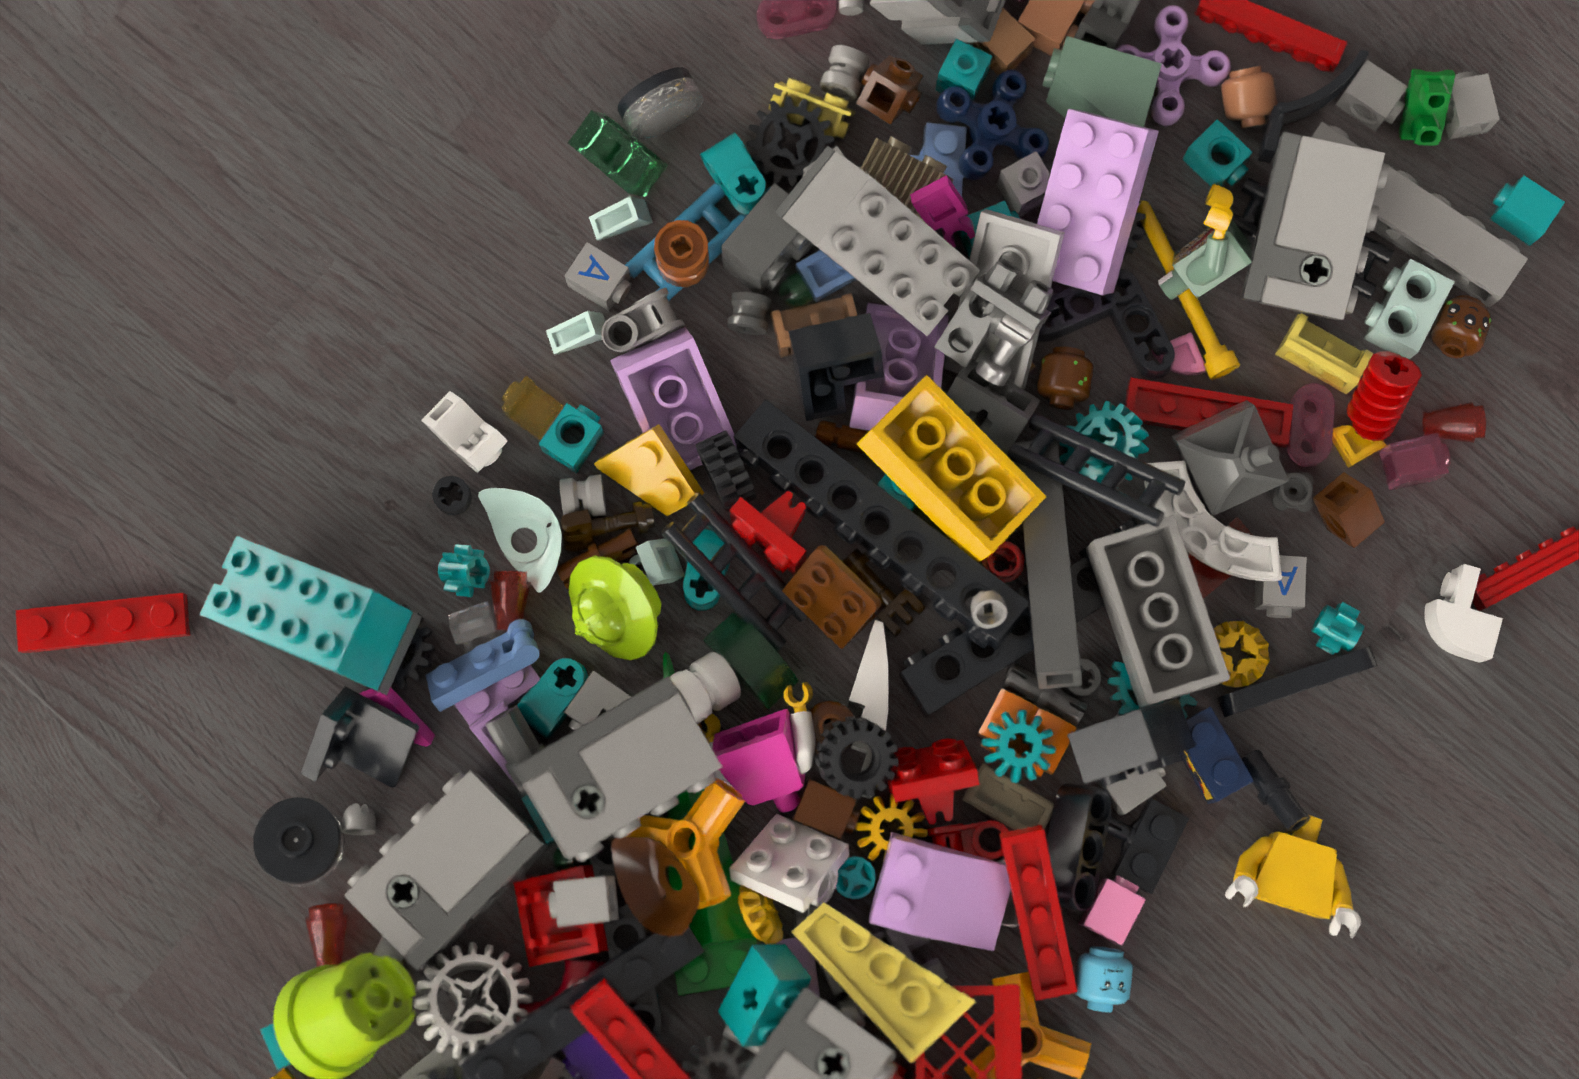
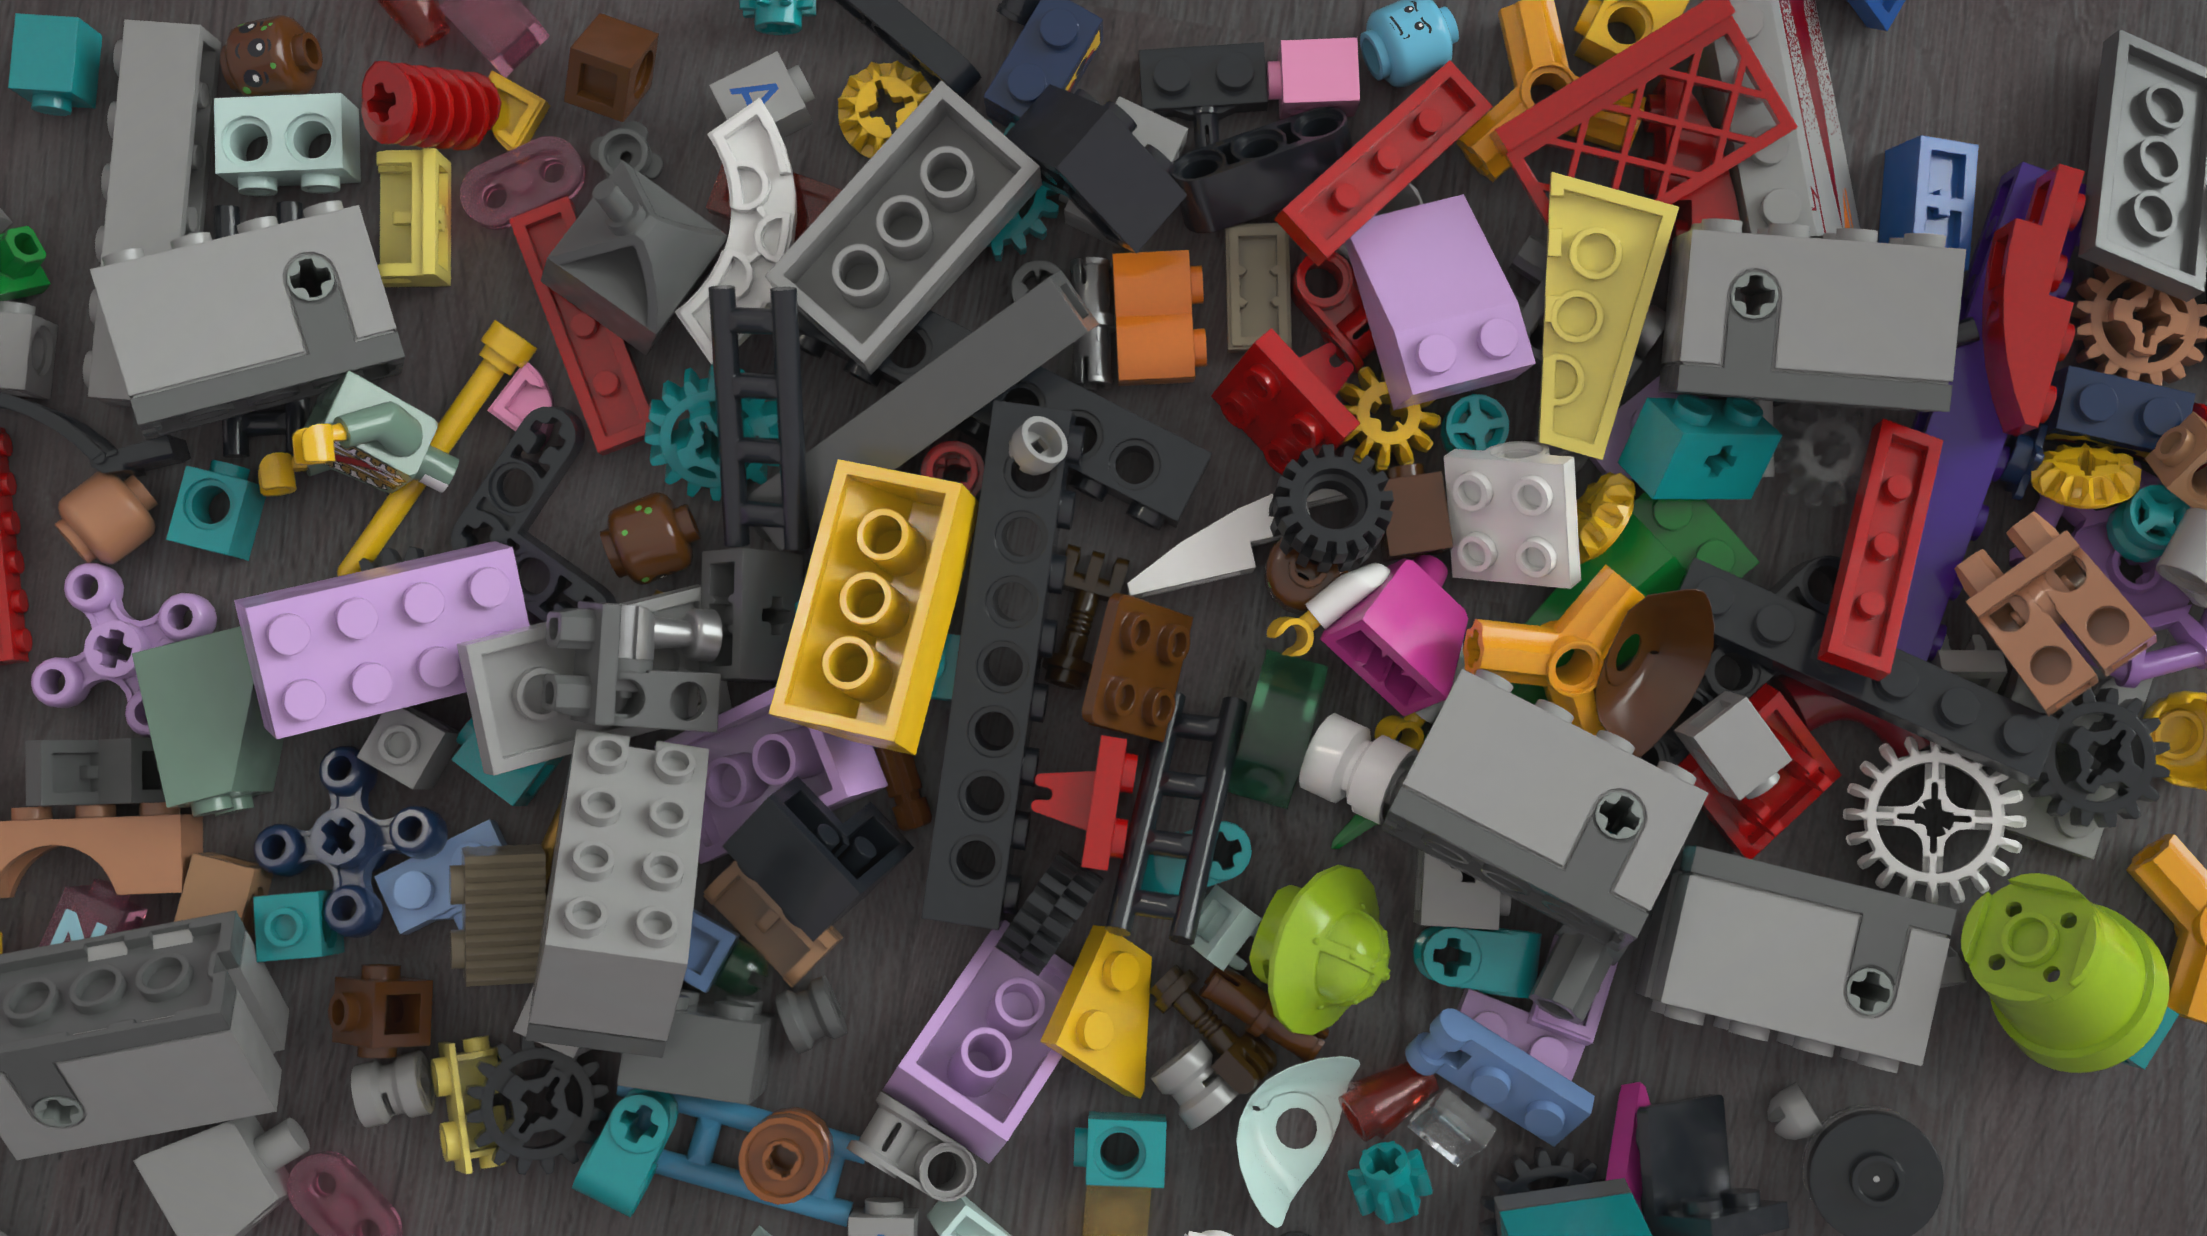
camera: 115 degrees left, 5 degrees up
clear red cone [305,903,348,967] -> none
dark pink plate [910,175,975,247] -> none
teal gear [982,709,1056,783] -> none

